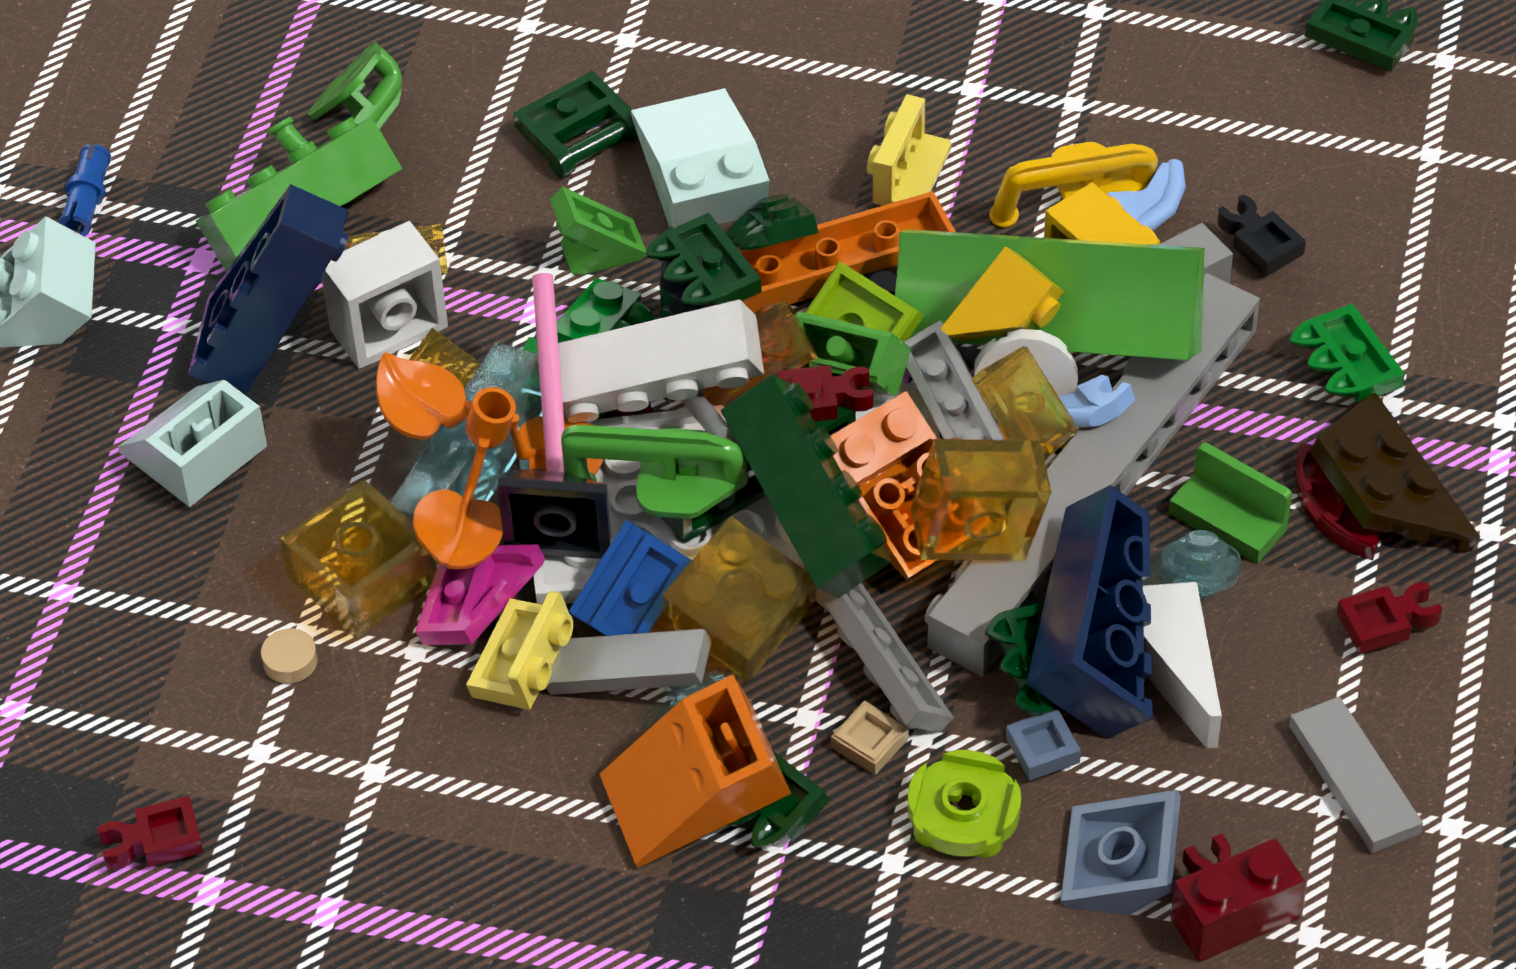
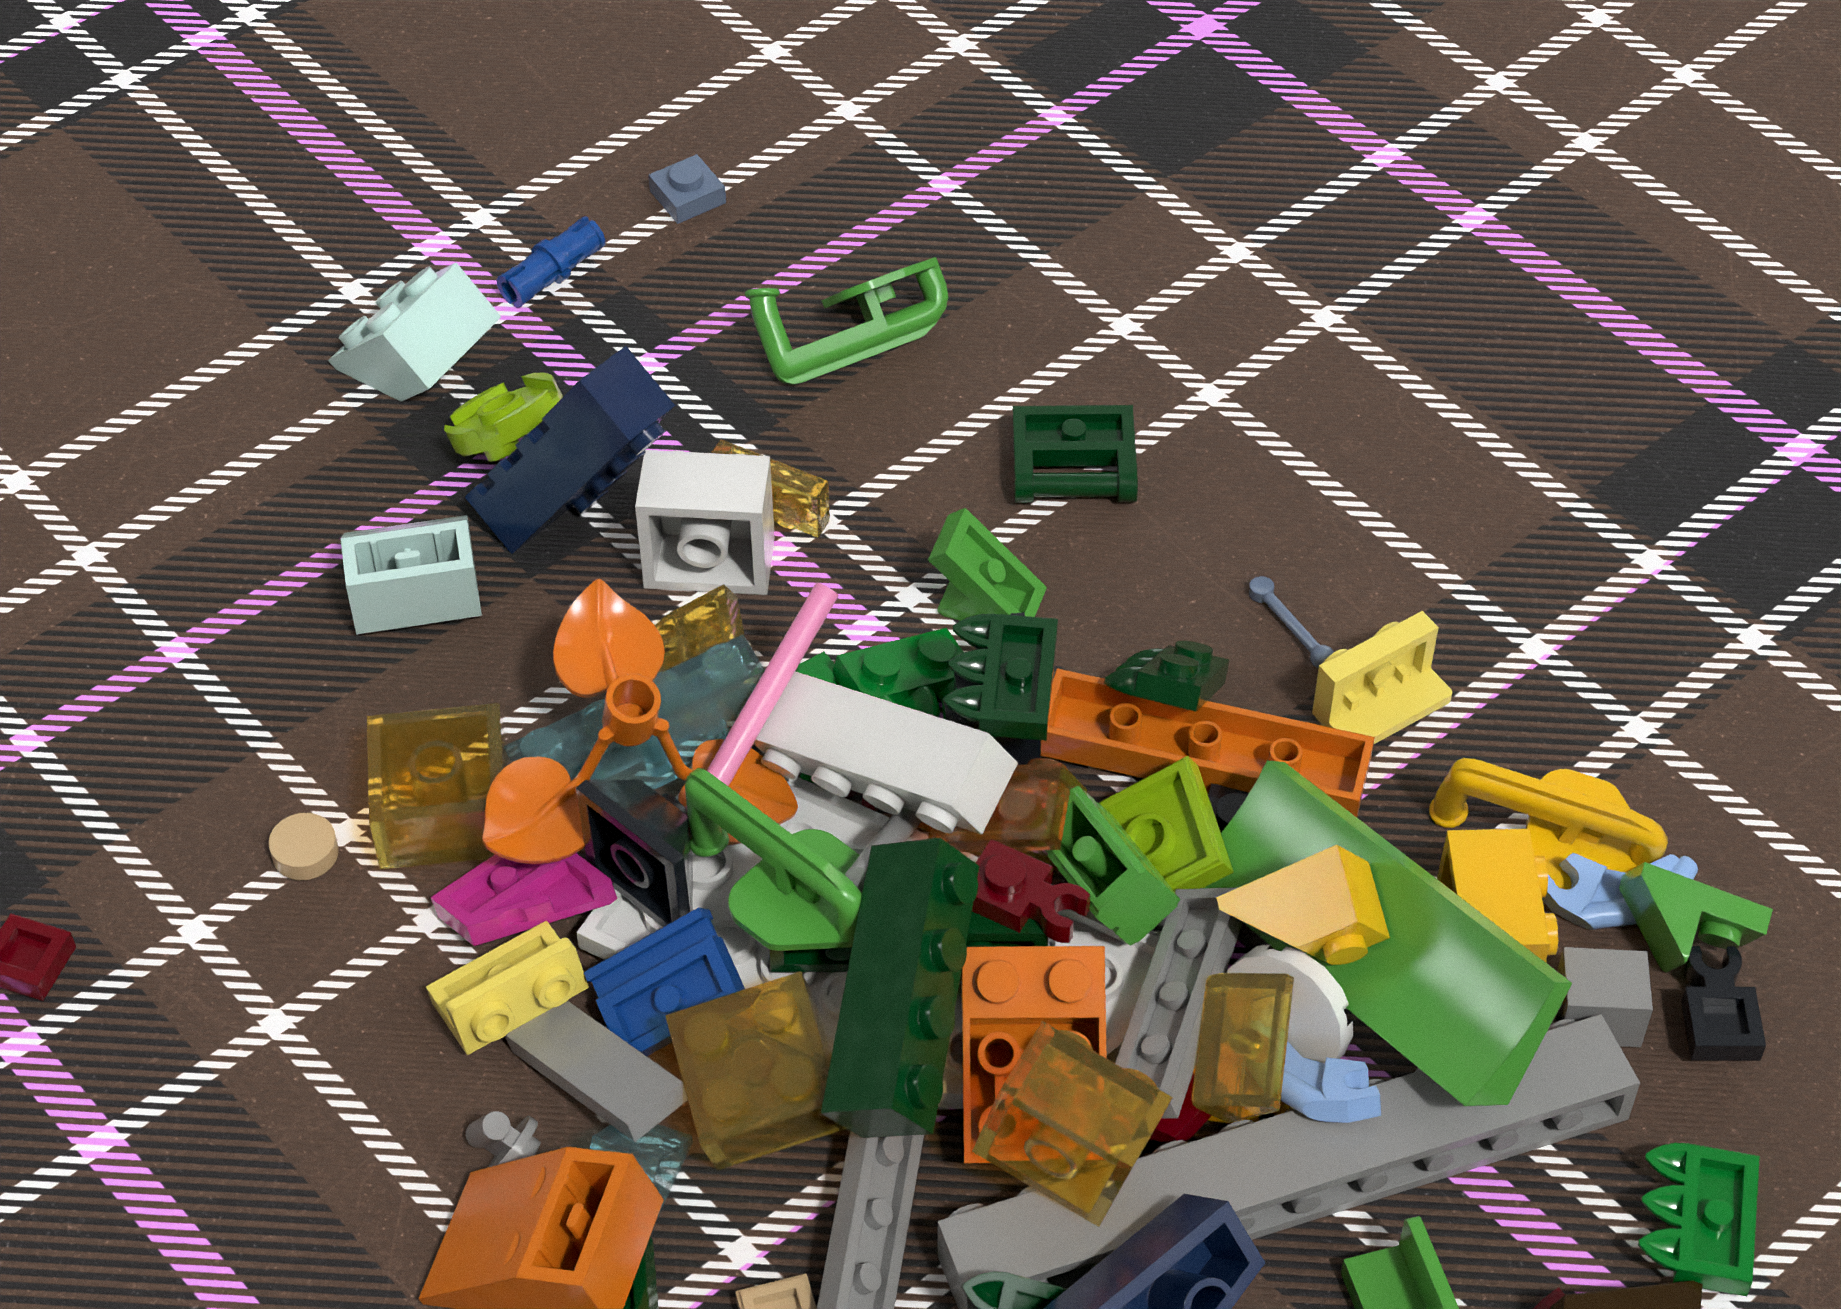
camera: 35 degrees right, 0 degrees up
bright green brick [195,117,402,272] -> none
light aqua slope [631,88,770,228] -> none
none -> lime plate [444,372,563,461]
none -> light grey plate [466,1111,541,1167]
none -> sand blue plate [648,154,726,224]
none -> sand blue hinge [1249,576,1334,669]
none -> bright green slope [1619,862,1773,973]

